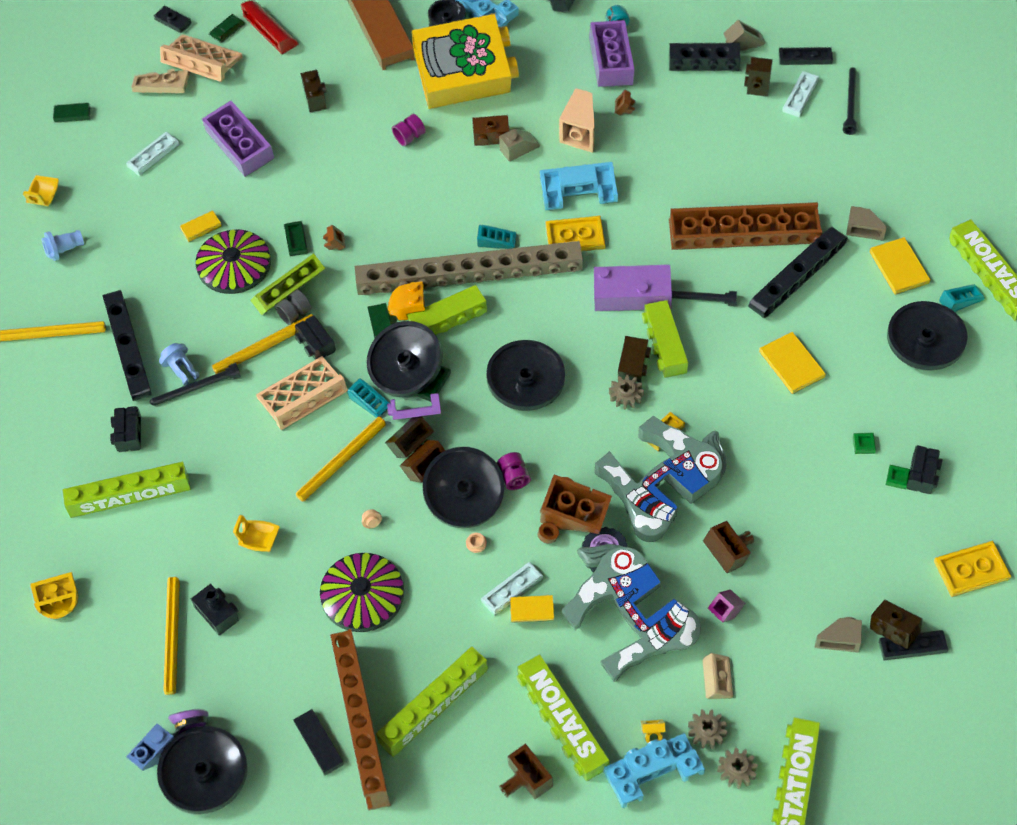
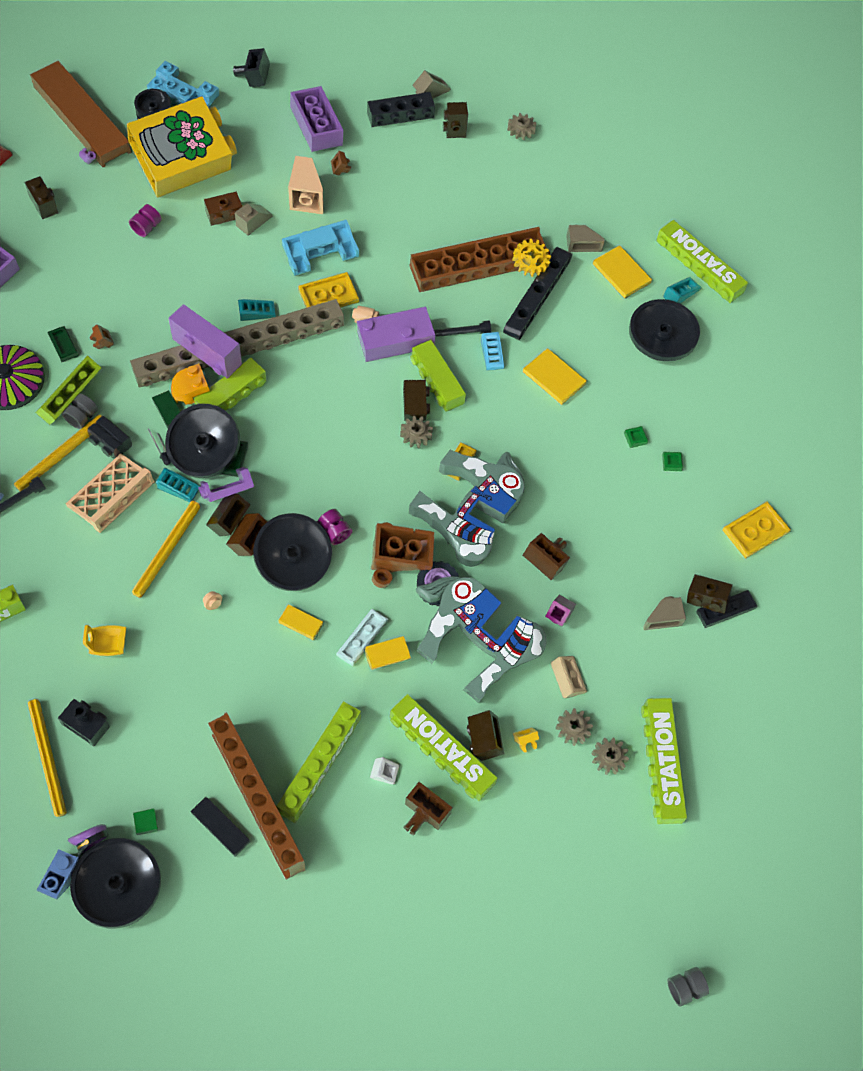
camera: 25 degrees left, 5 degrees up
dish [320,553,404,632] -> none
light nougat plate [466,533,487,553] -> none
black dish [486,340,565,411] -> none
medium azure bracket [604,733,705,809] -> none
teal head [606,5,630,27] -> none
black tile [778,47,833,65] -> none
light aqua tile [782,71,819,117] -> none
black piece [843,67,858,135] -> none
black brick [906,445,943,494] -> none
none -> medium lavender arm [79,148,96,164]
none -> green tile [133,808,158,835]
none -> piece [148,428,171,465]
none -> medium lavender brick [168,304,242,378]
none -> yellow tile [278,604,323,640]
none -> light nougat brick [352,305,379,323]
none -> white slope [370,757,400,785]
none -> dark brown brick [467,710,504,761]
none -> medium azure slope [481,332,504,370]
none -> dark tan gear [507,113,536,140]
none -> yellow gear [512,239,551,277]

